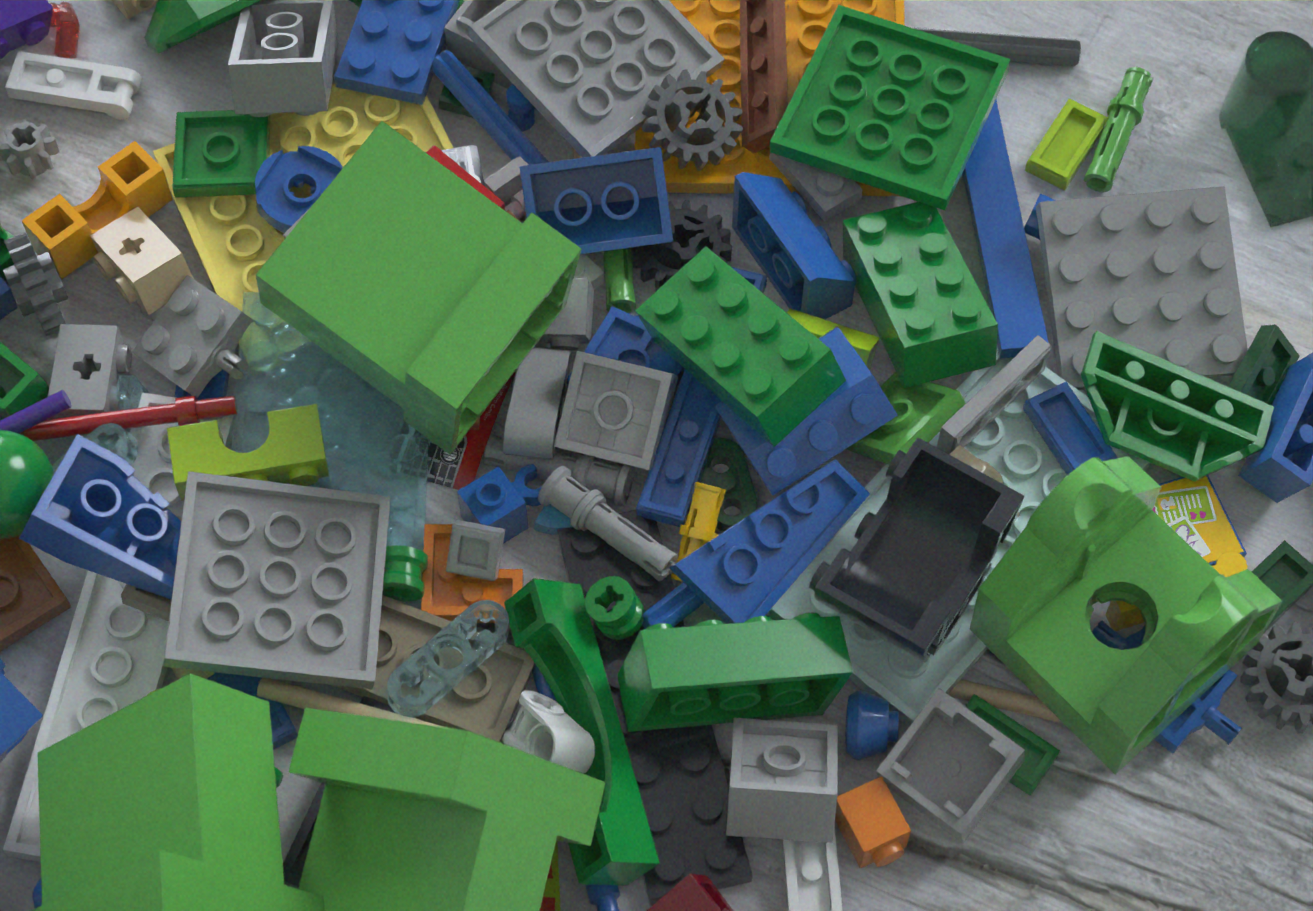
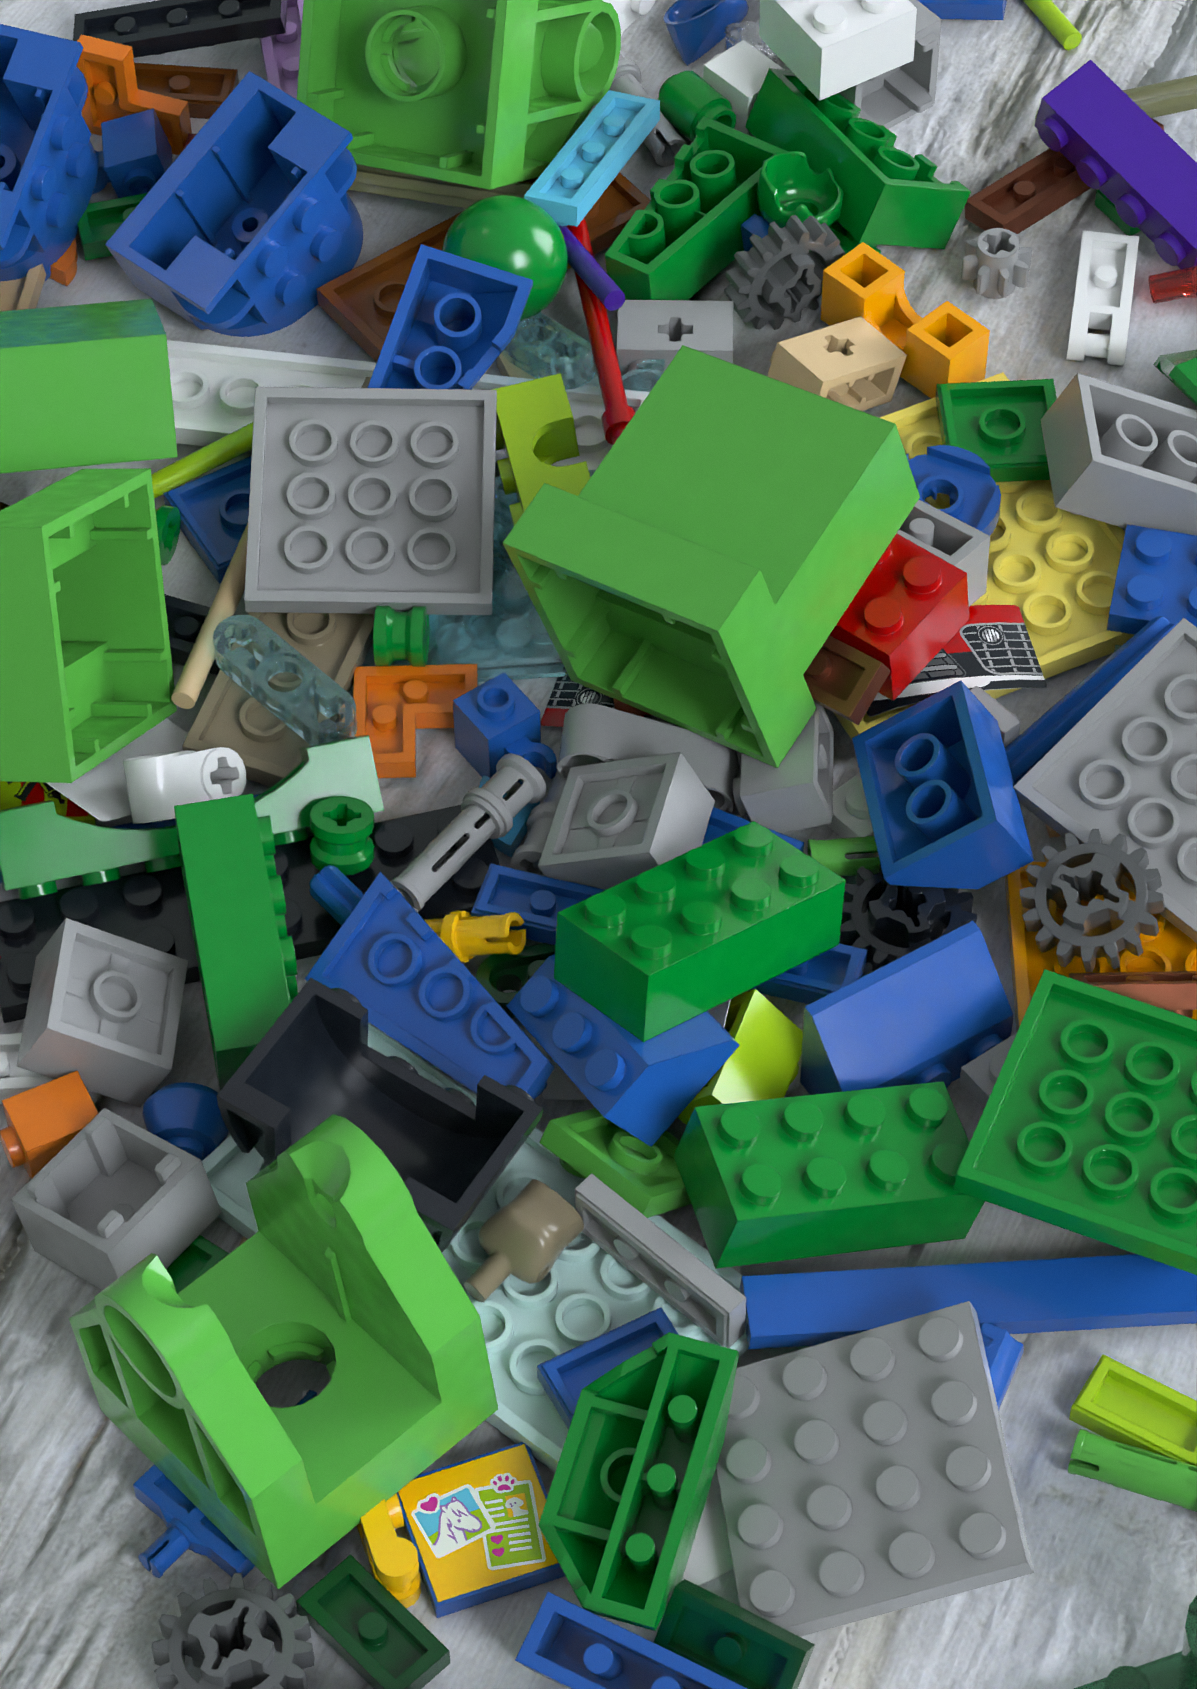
camera: 90 degrees right, 10 degrees down
light grey tile [446,520,505,581] -> none

